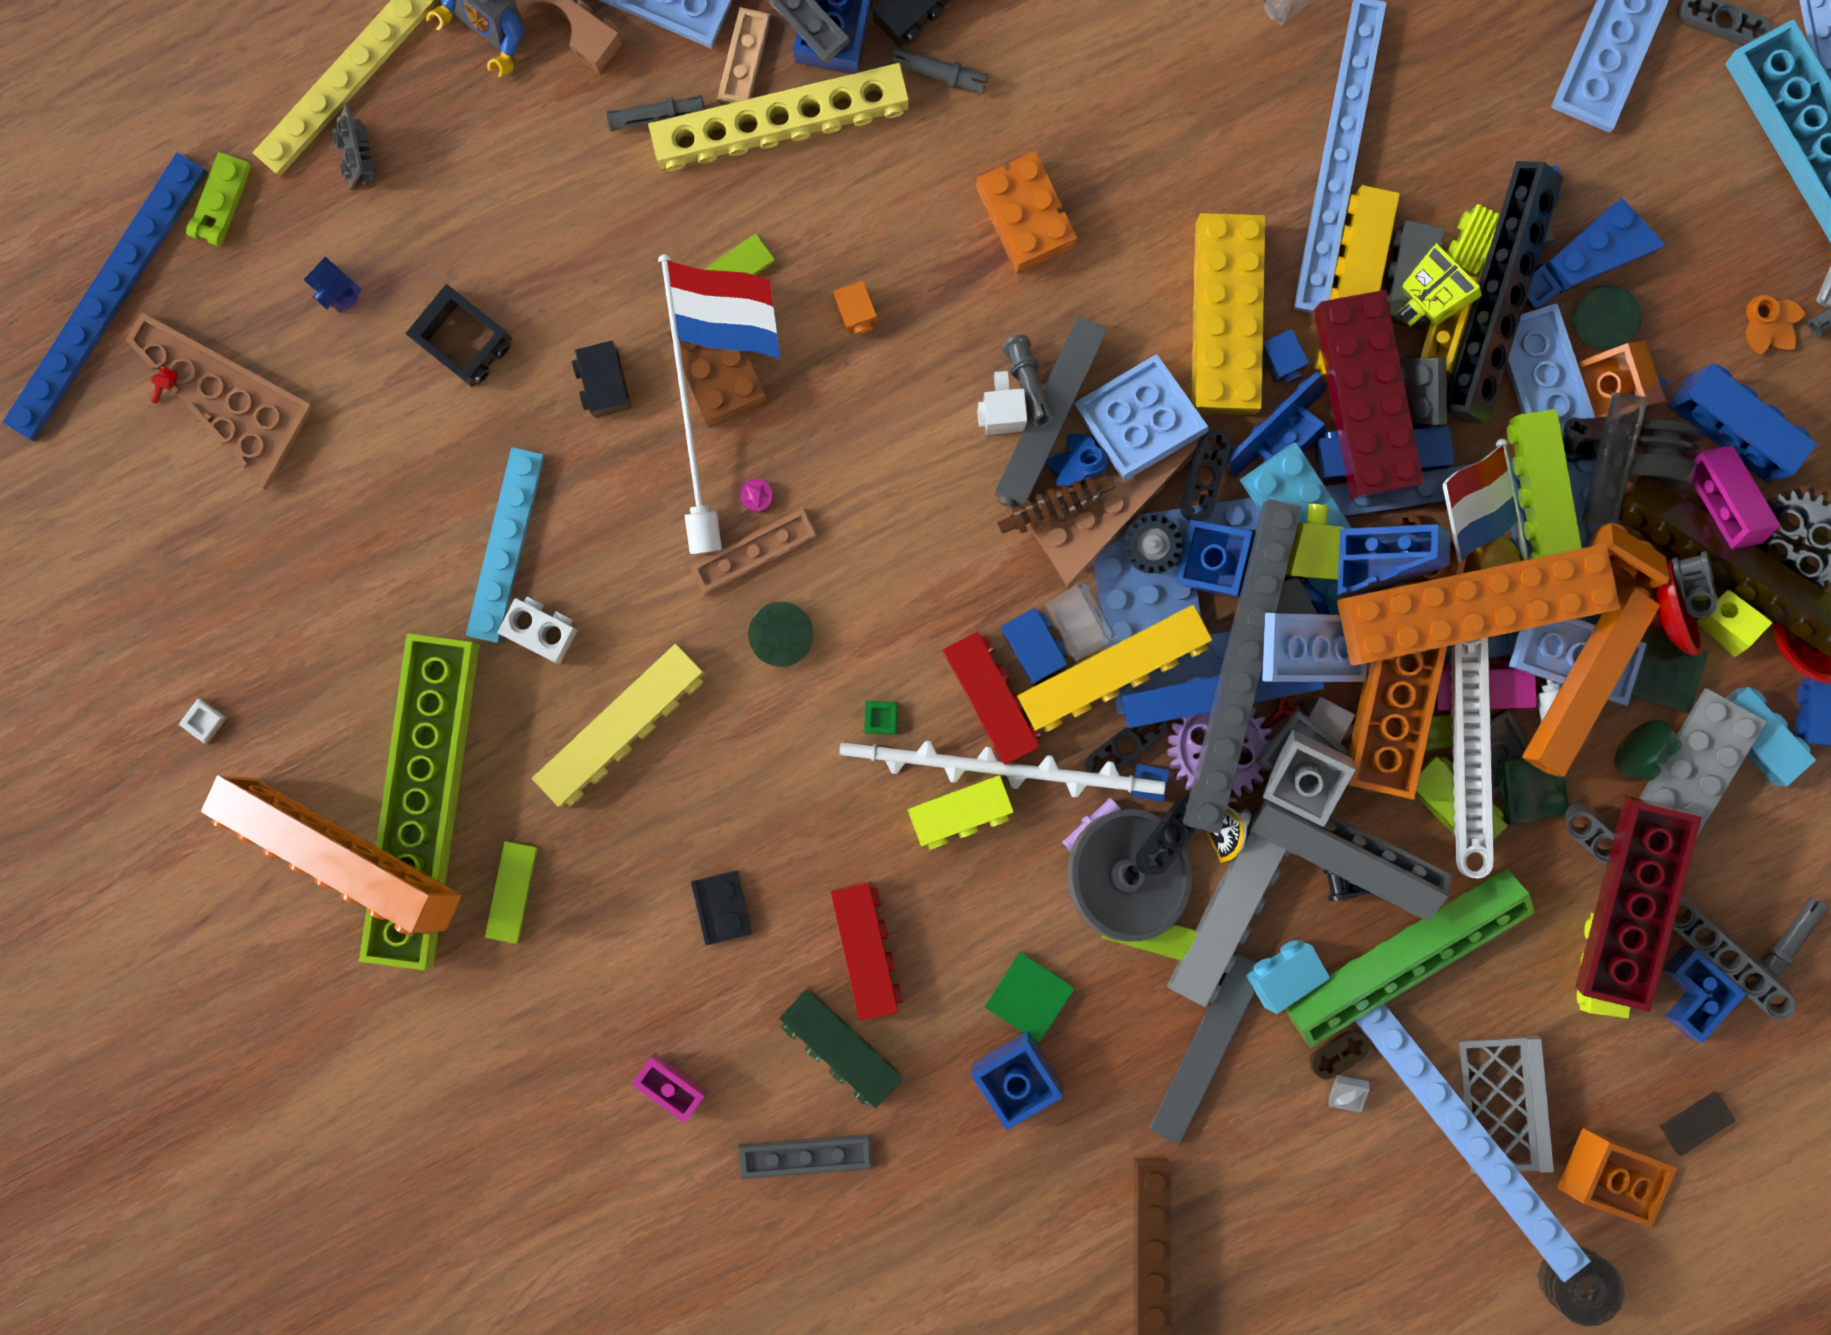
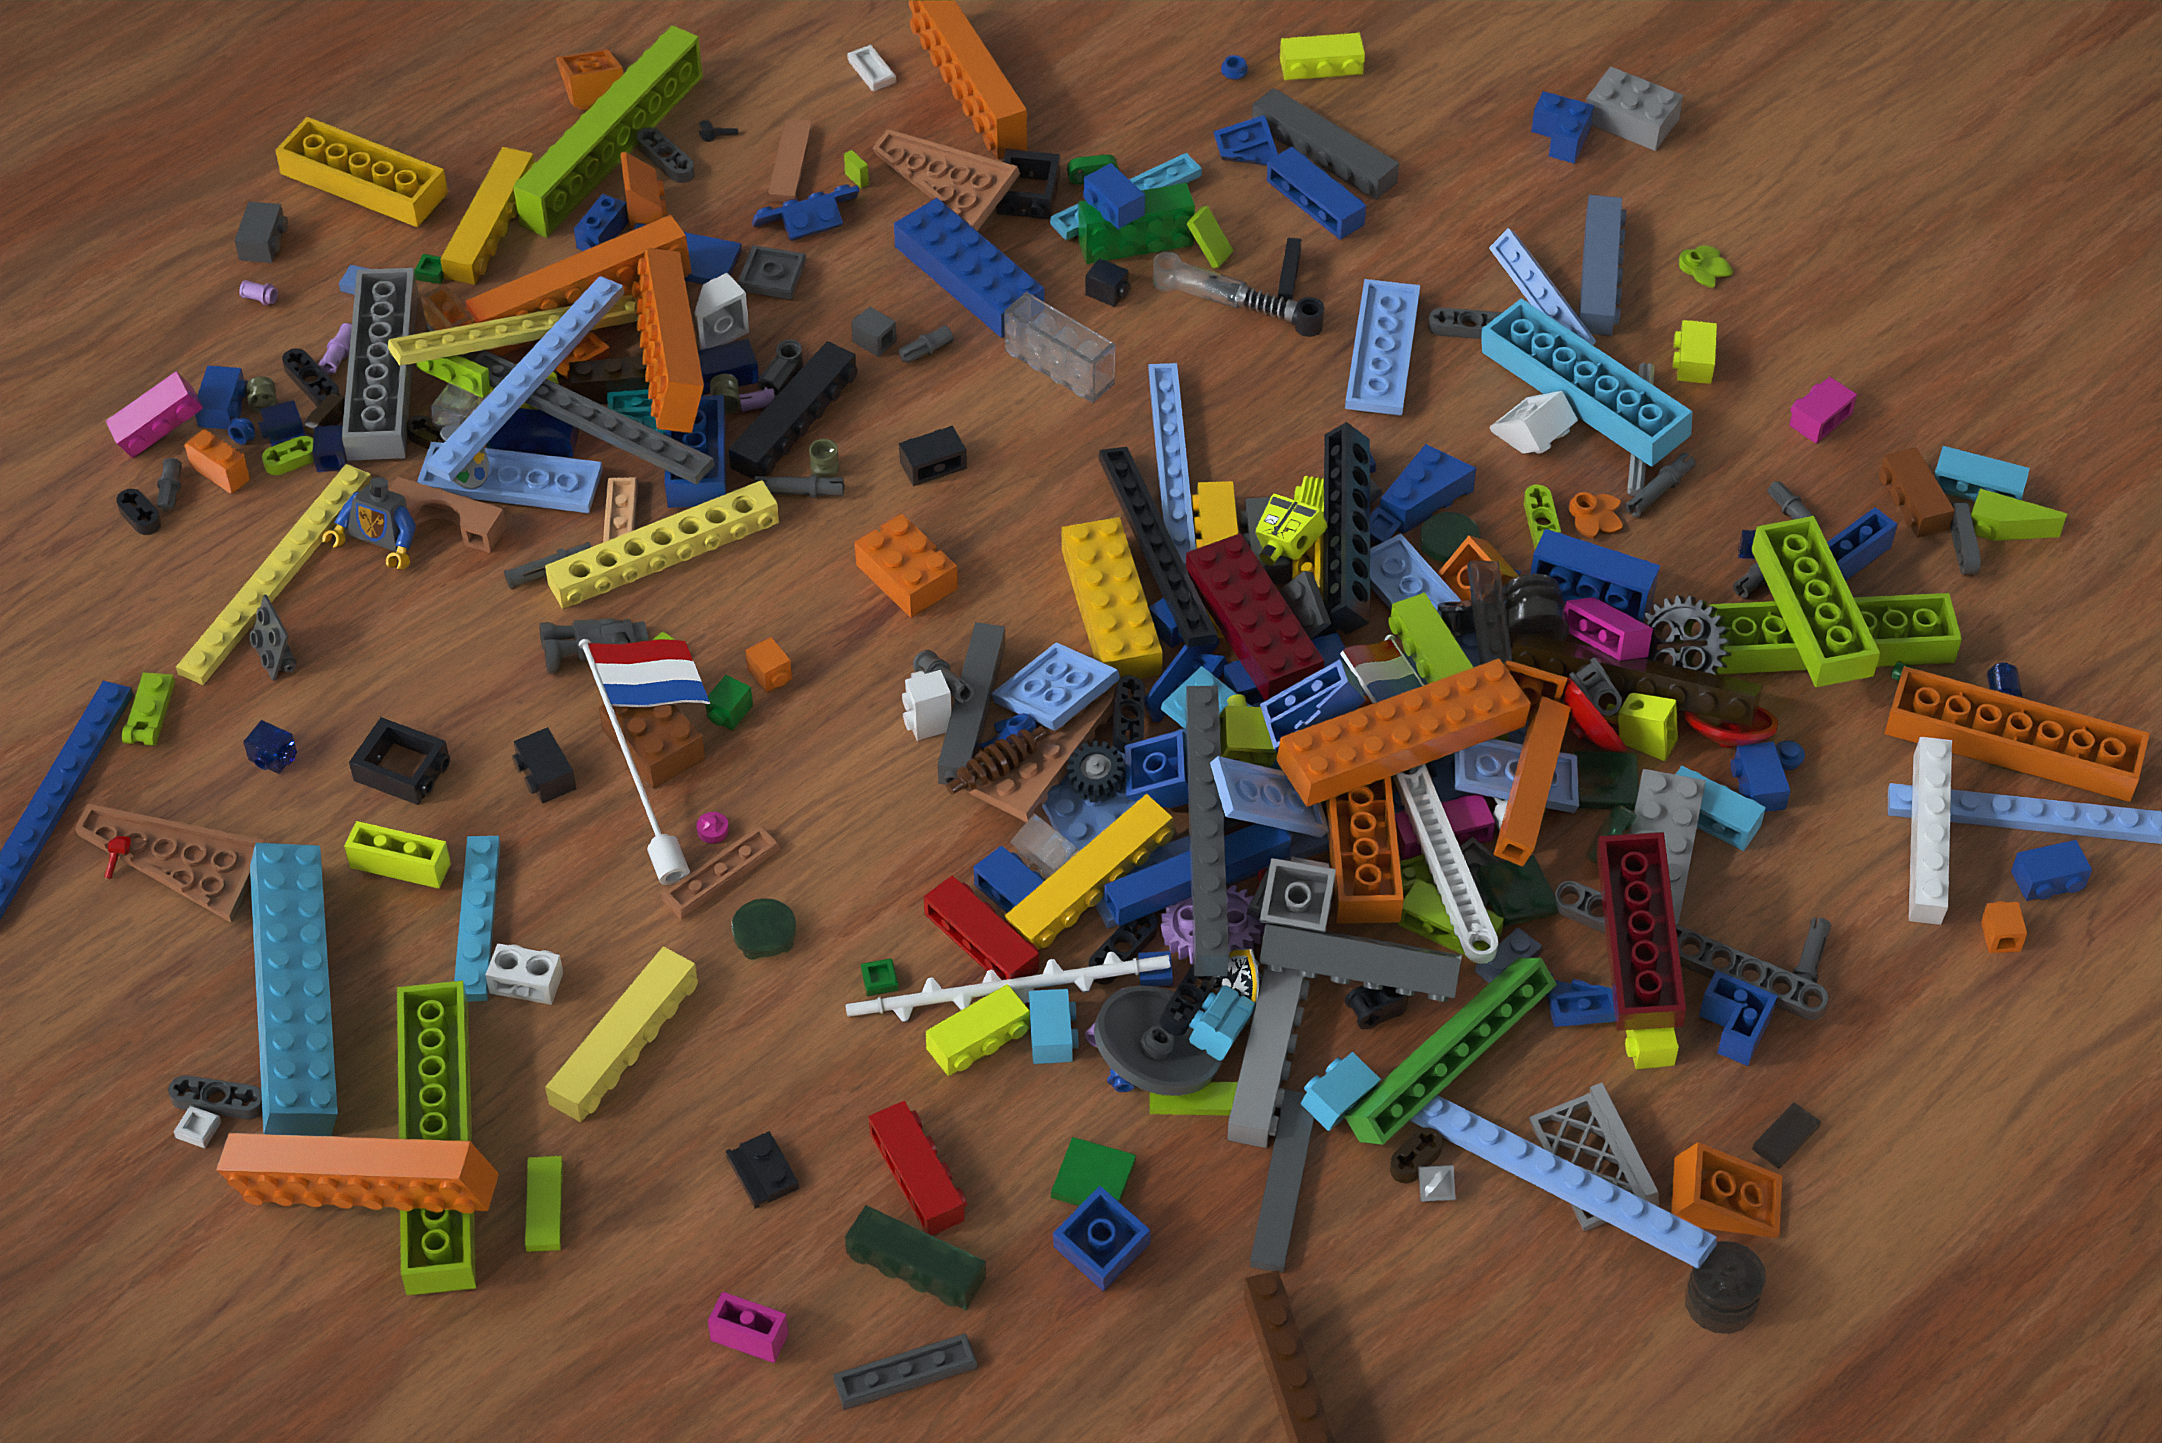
camera: 15 degrees left, 35 degrees down
none -> dark grey beam [168,1075,262,1119]
none -> medium azure brick [250,843,338,1136]
none -> neon yellow brick [344,821,451,889]
none -> dark grey piece [539,618,648,674]
none -> green brick [705,675,753,731]
none -> olive wheel [809,439,839,478]
none -> black brick [899,425,967,487]
none -> medium azure brick [1029,989,1079,1064]
none -> black plate [1099,446,1218,648]
none -> medium azure brick [1189,985,1256,1061]
none -> sand blue plate [1475,928,1543,983]
none -> white slope [1489,391,1578,454]
none -> lime beam [1524,485,1561,549]
none -> blue wing [1546,973,1616,1027]

